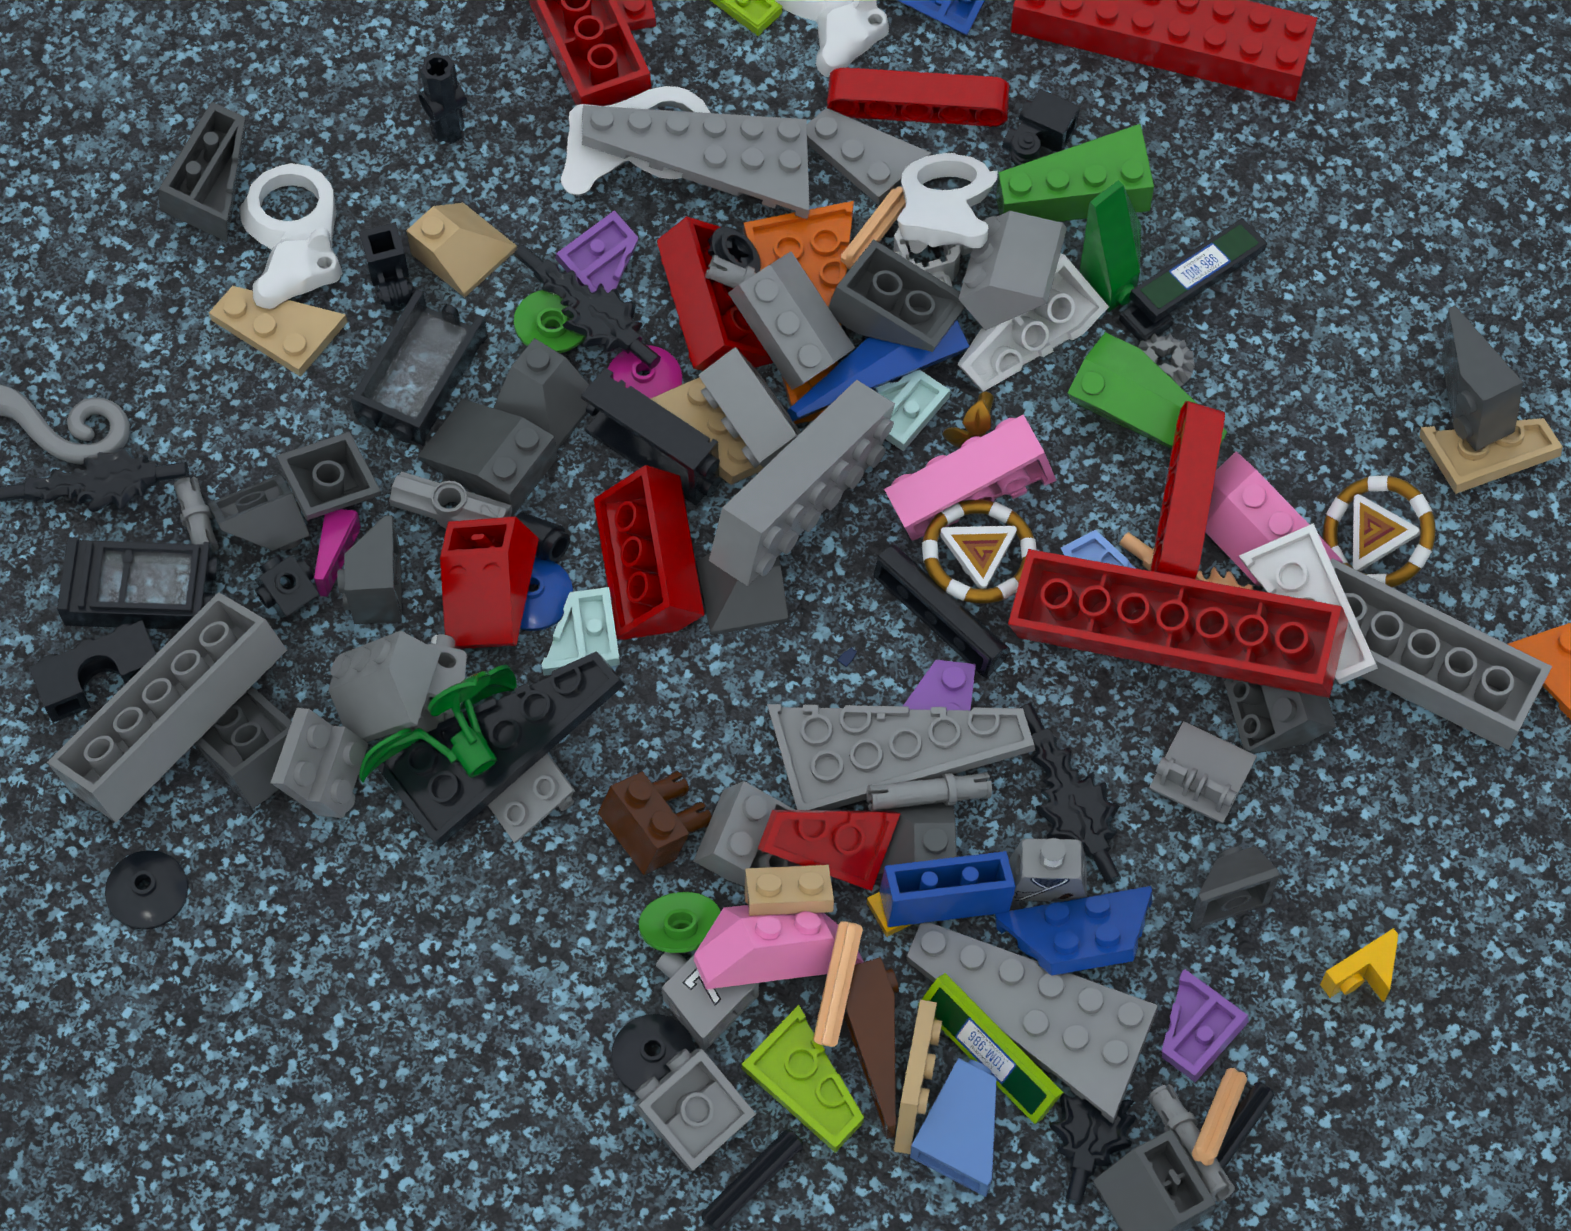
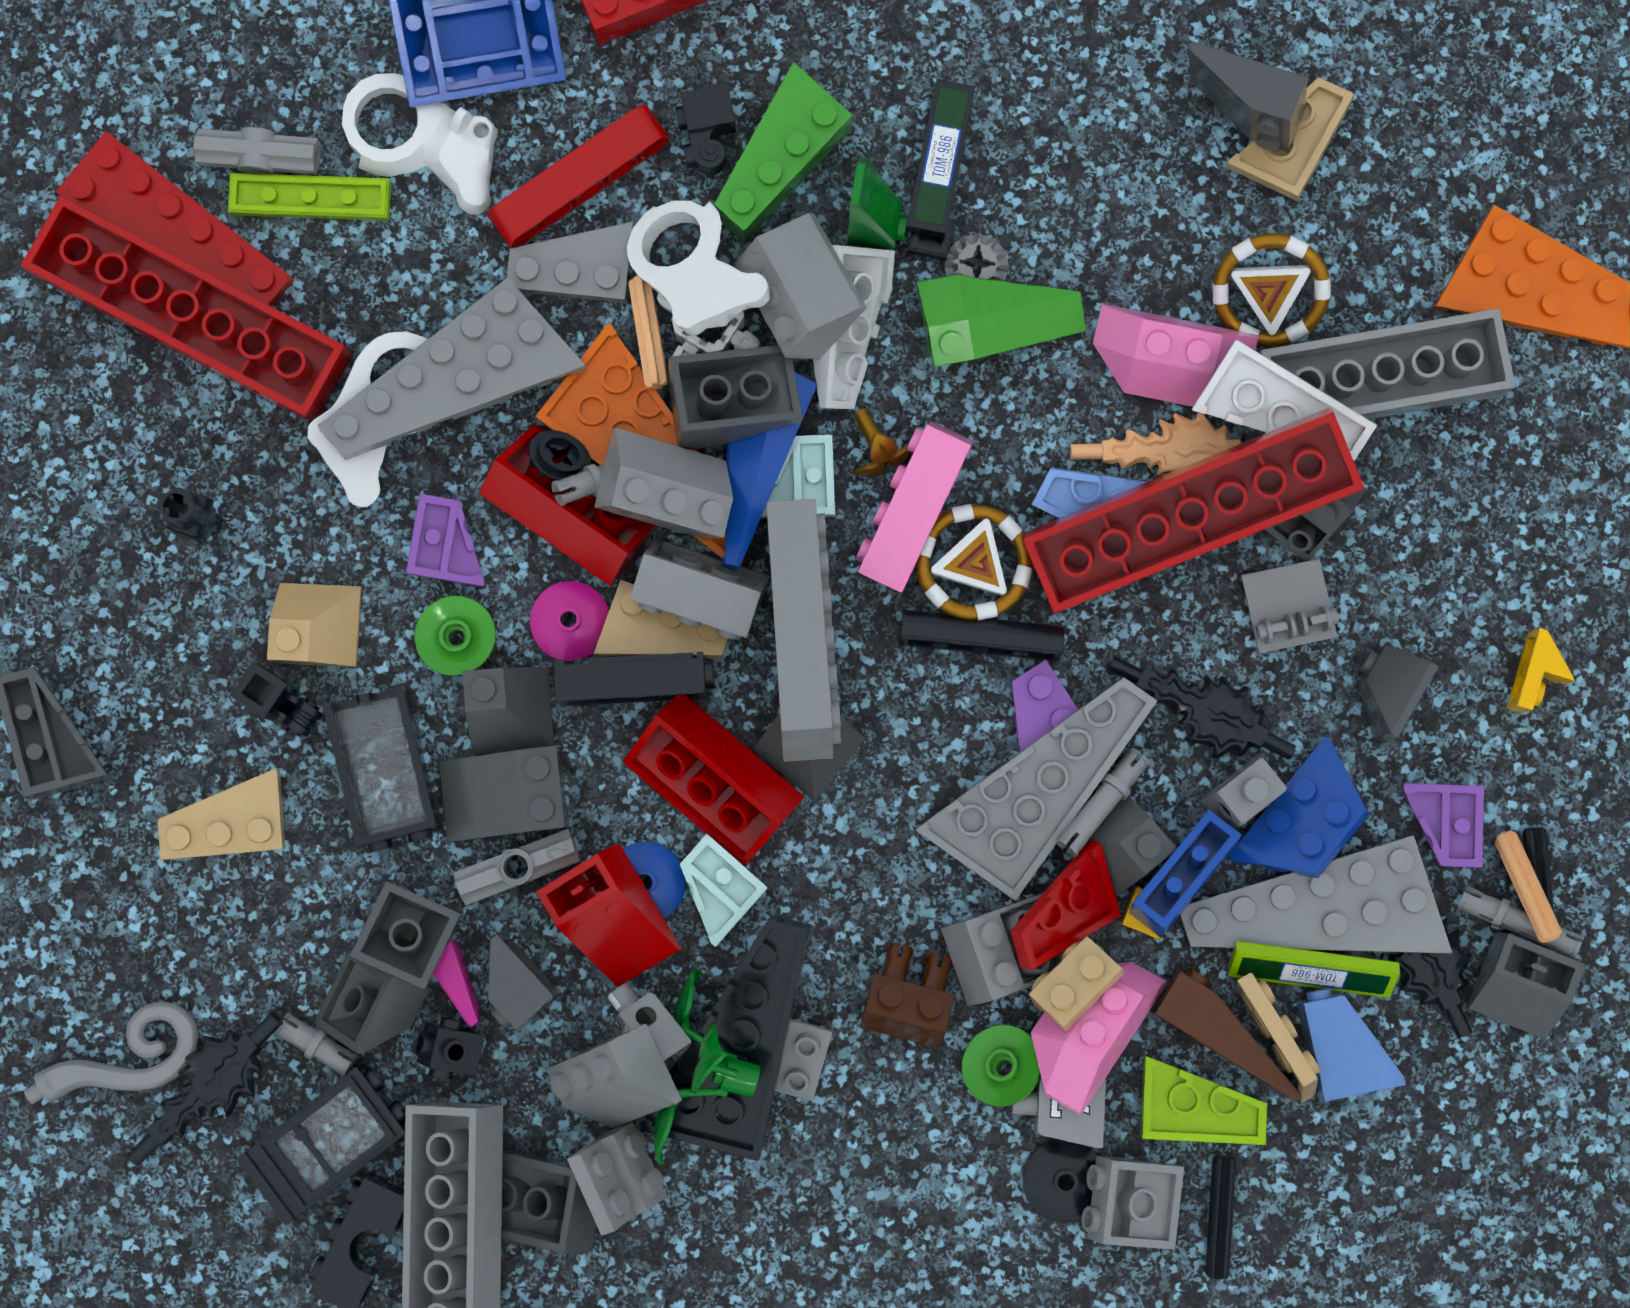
camera: 45 degrees left, 20 degrees up
white animal [239,163,342,309] -> none
black piece [514,245,661,369] -> none
black cone [516,512,570,562] -> none
light nougat axle [813,921,863,1047] -> none
dark blue piece [837,647,857,667] -> none
red beam [1151,401,1225,579] -> none

